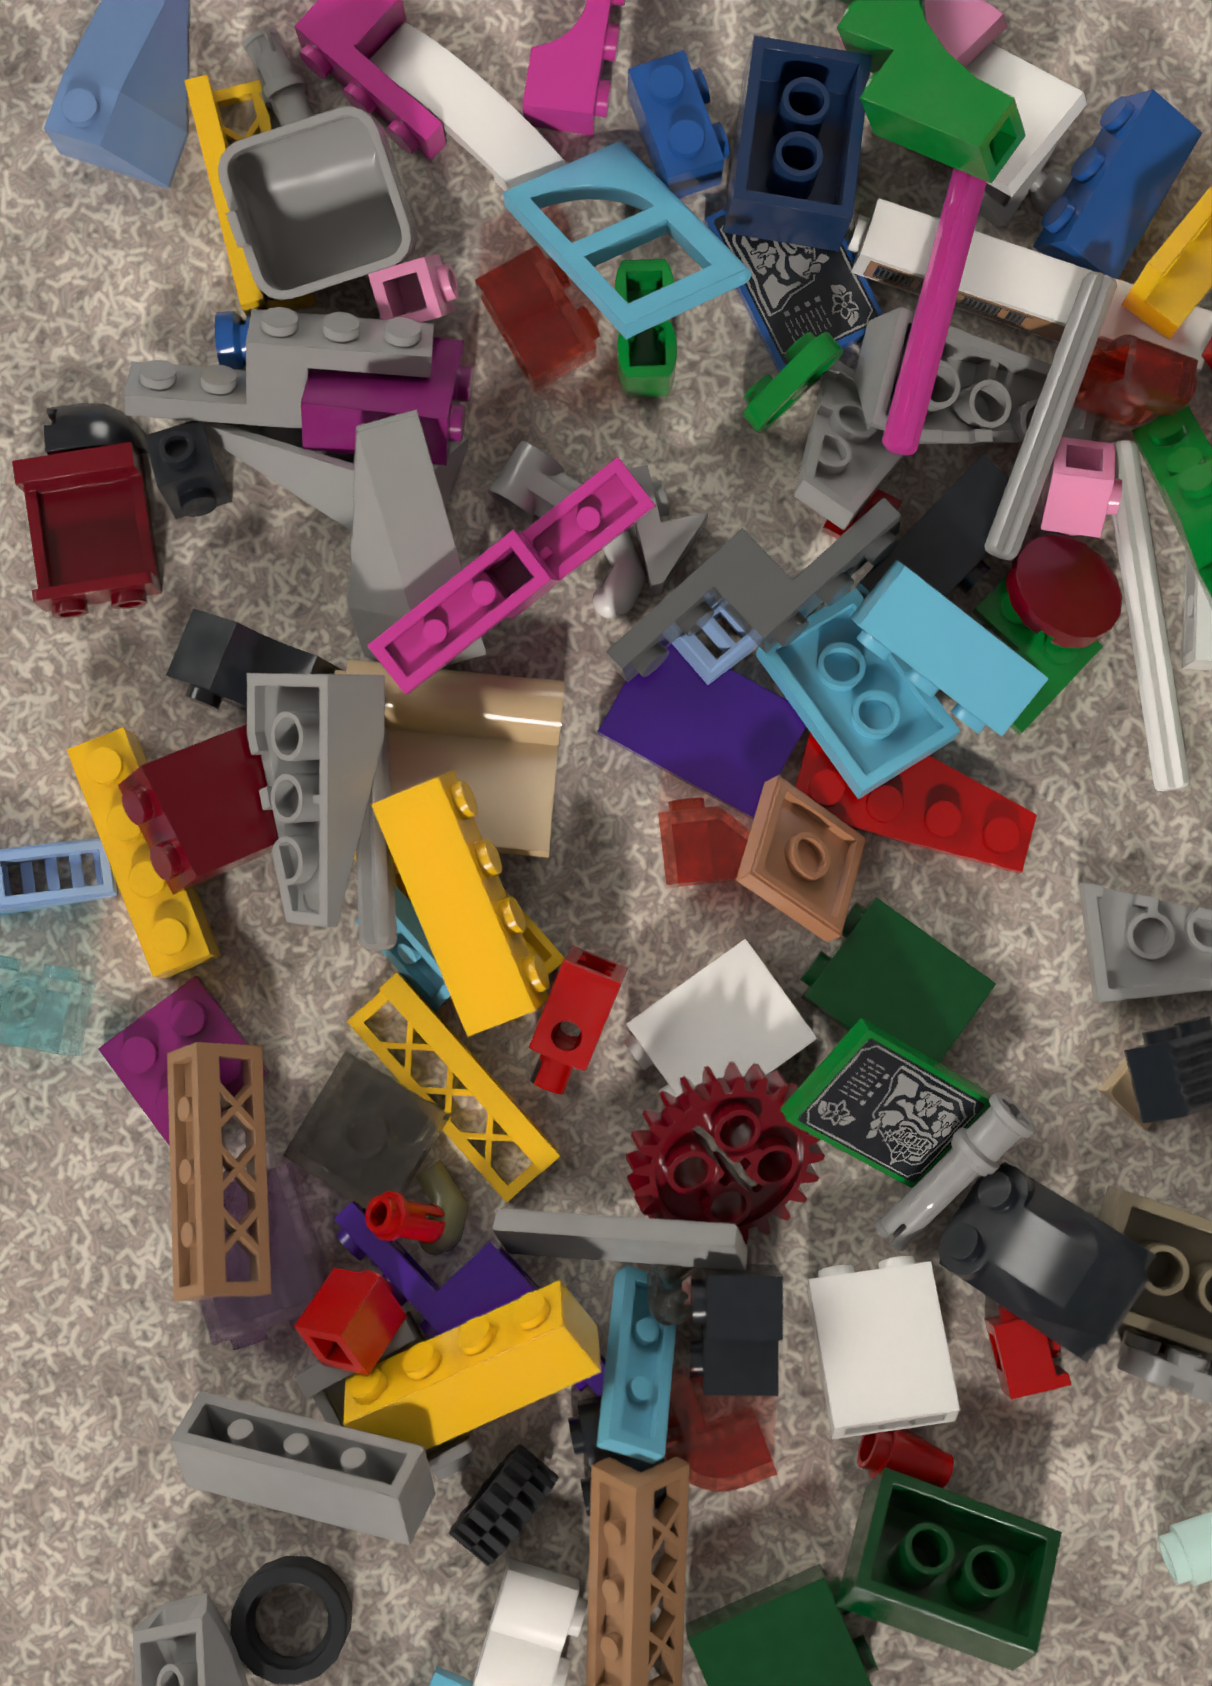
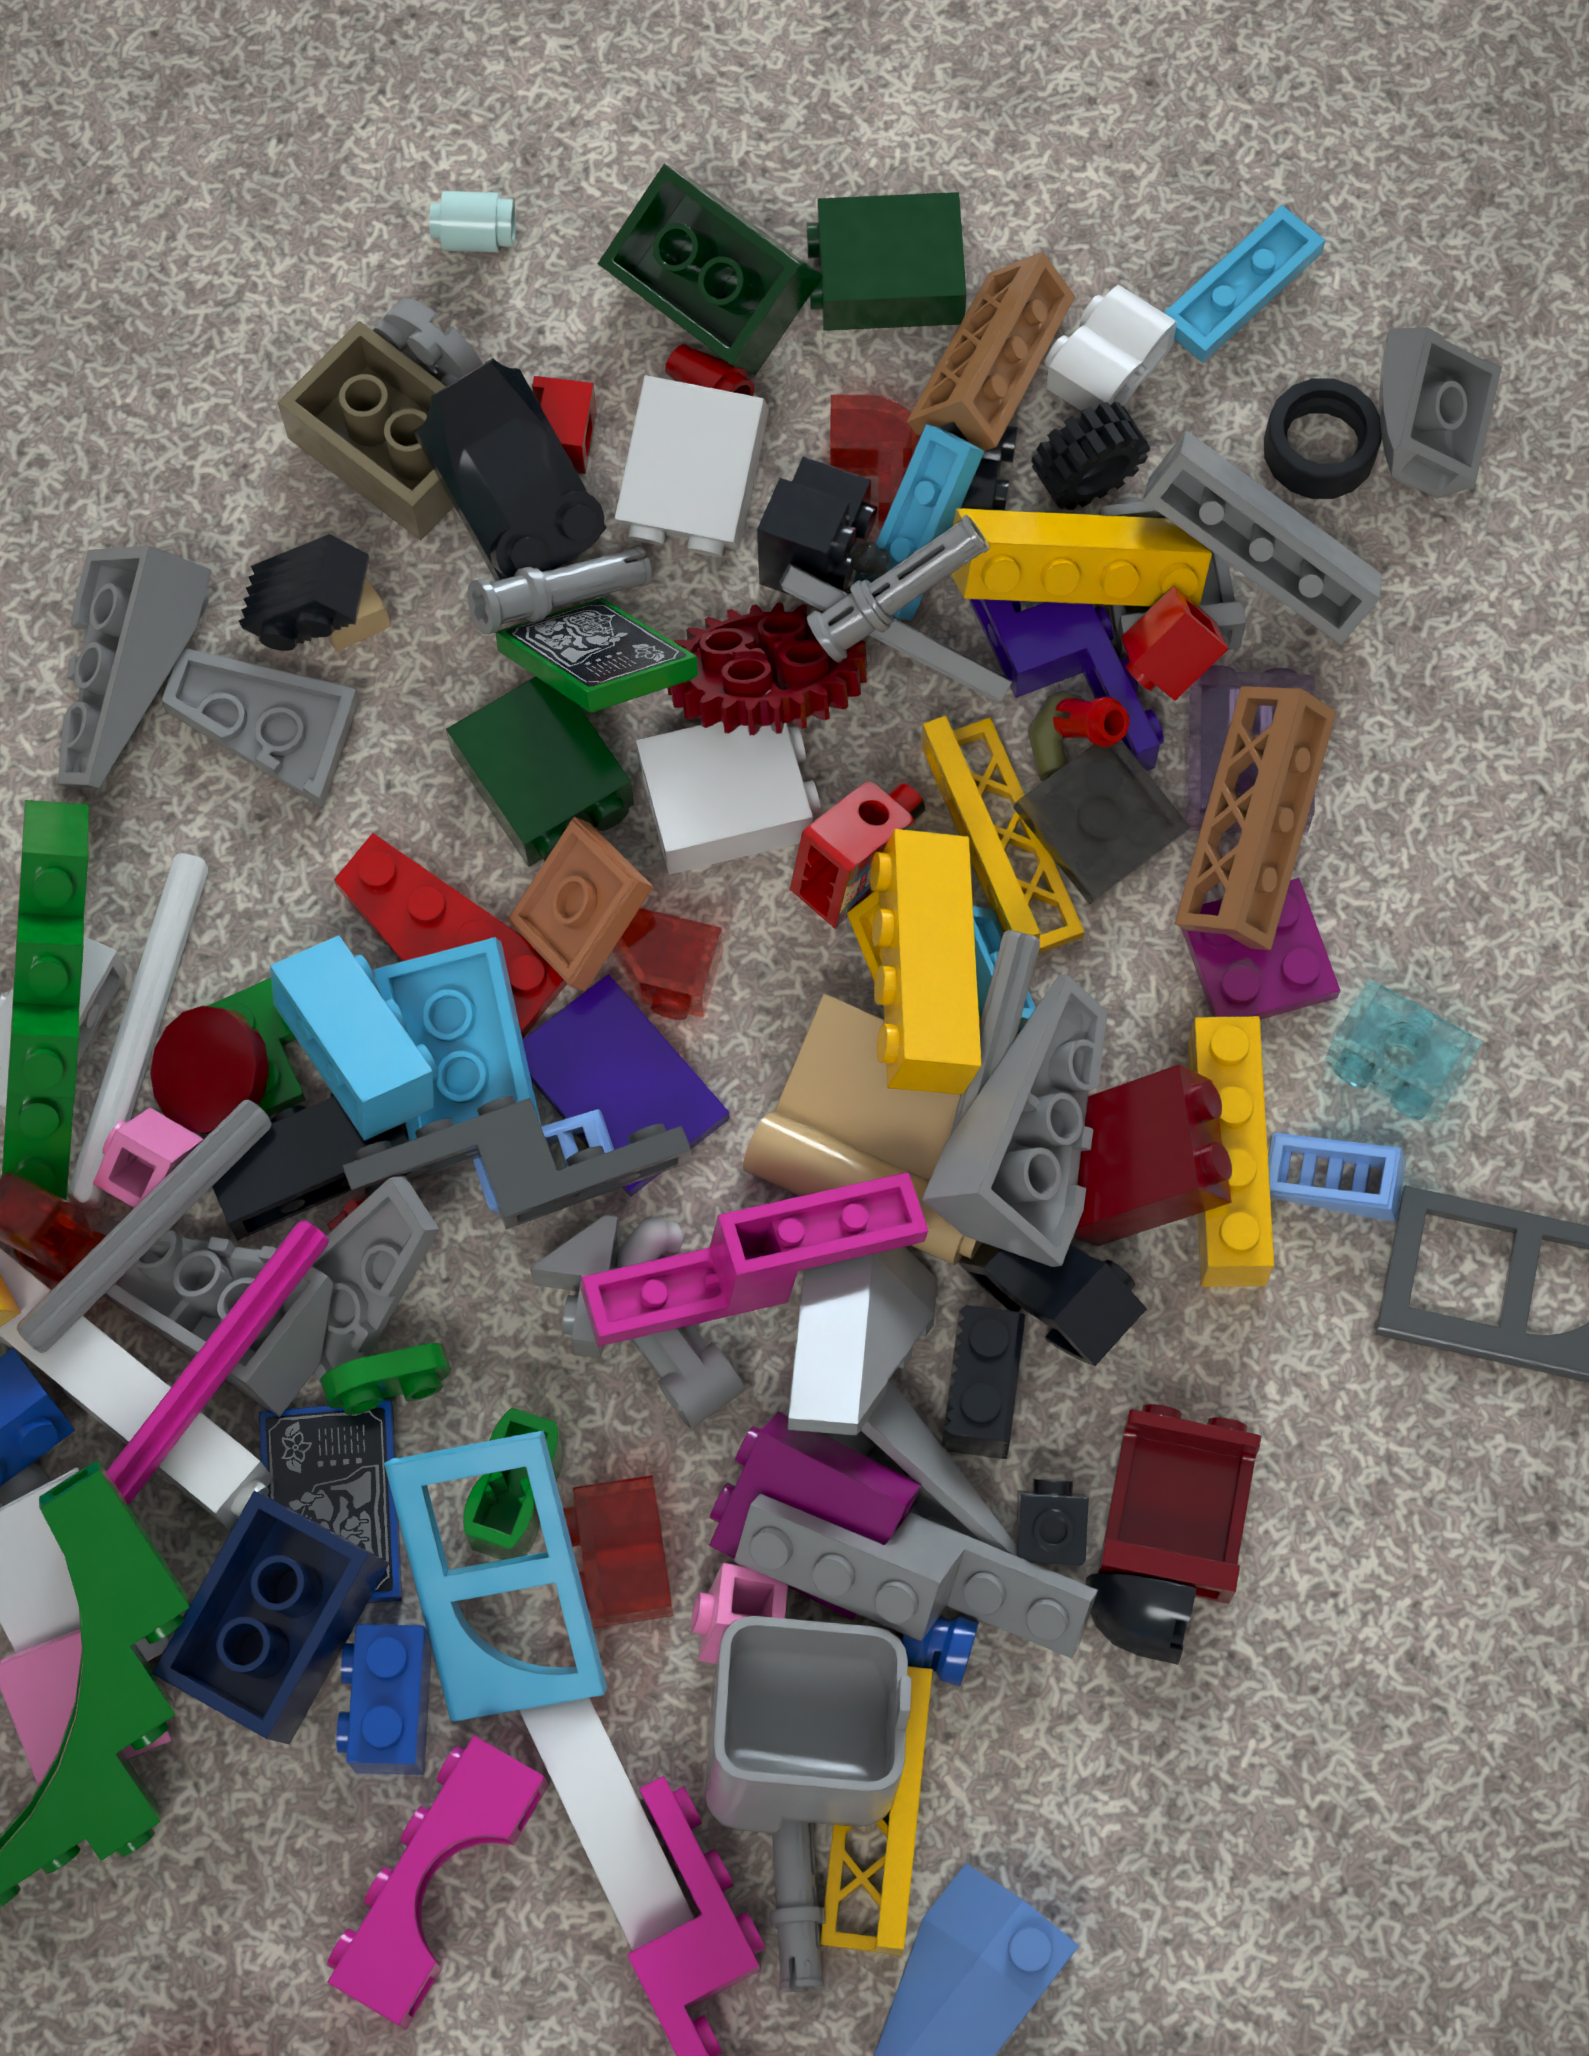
camera: 160 degrees left, 15 degrees down
none -> light grey pin [807,515,990,663]
none -> black brick [942,1305,1026,1459]

